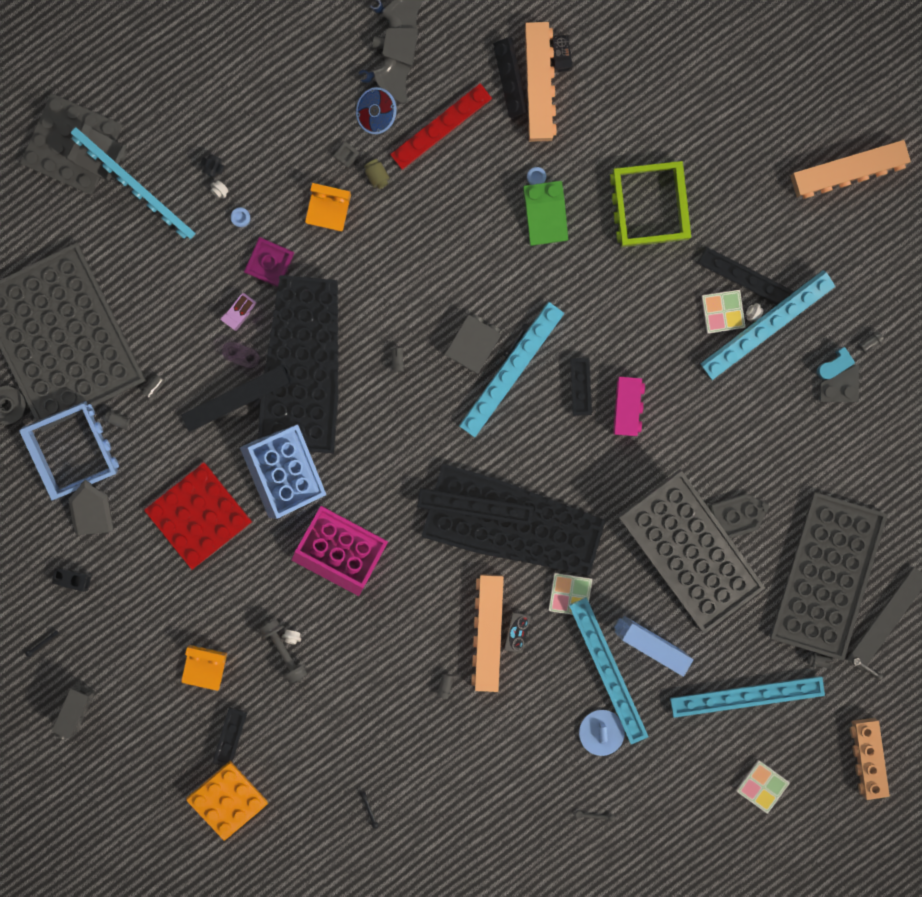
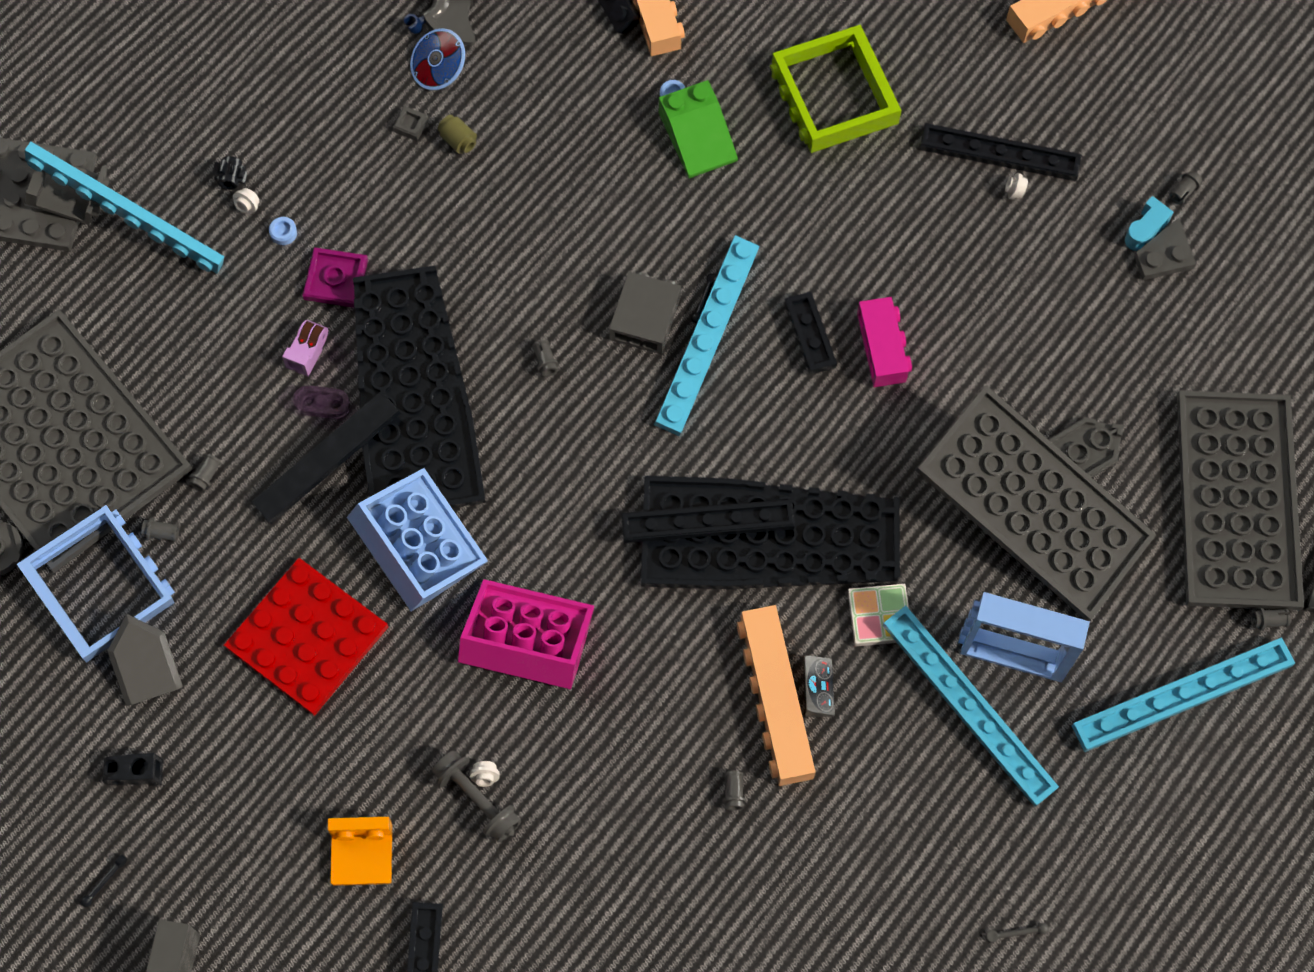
camera: 15 degrees left, 20 degrees down
light orange bracket [305,183,351,232] -> none
red plate [390,83,492,170] -> none
light blue shield [579,710,625,756] -> none
medium azure plate [701,270,835,380] -> none
tile [701,290,746,334] -> none
tile [736,760,790,814] -> none

